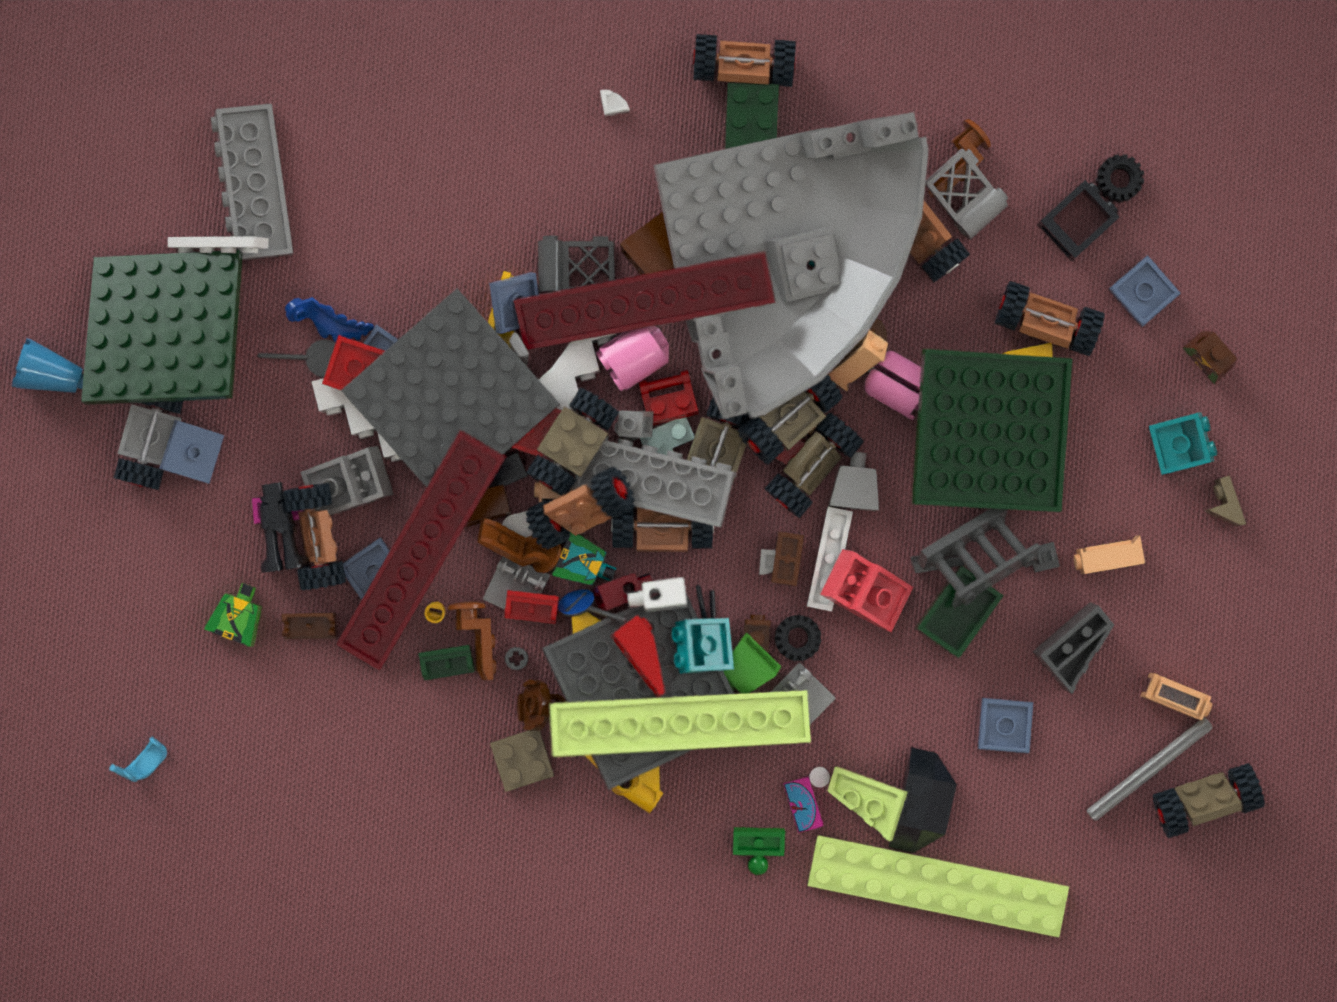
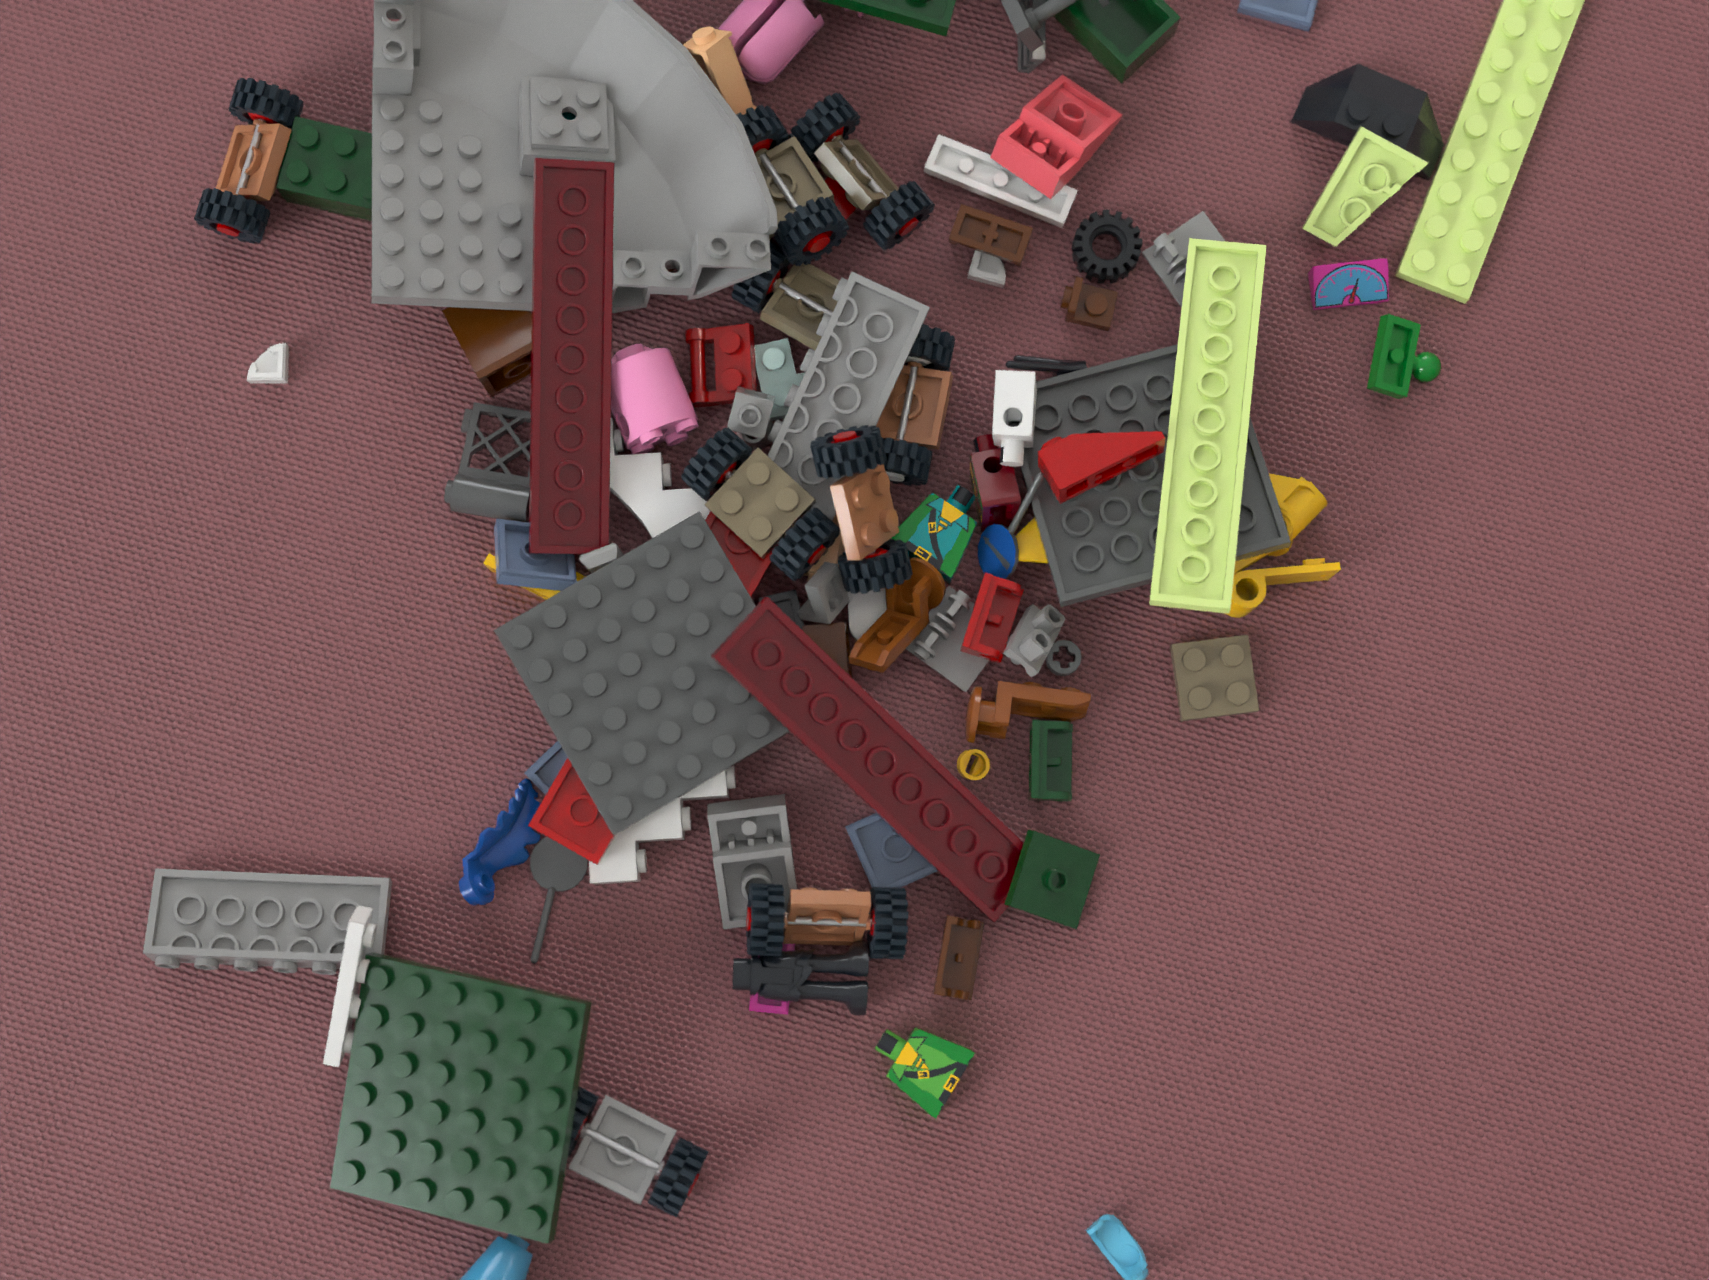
camera: 75 degrees left, 5 degrees down
sand blue plate [159,420,224,484] -> none
reddish brown tile [517,679,566,731] -> none
teal plate [671,618,734,674] -> none
bright green torso [723,632,781,694] -> none
white sticker [809,767,830,787] -> none
light grey torso [829,452,879,511] -> none
none -> light grey bracket [798,562,850,624]
none -> light grey hips [1003,604,1065,677]
none -> dark green plate [1004,830,1100,929]
none -> yellow door [1225,558,1341,618]

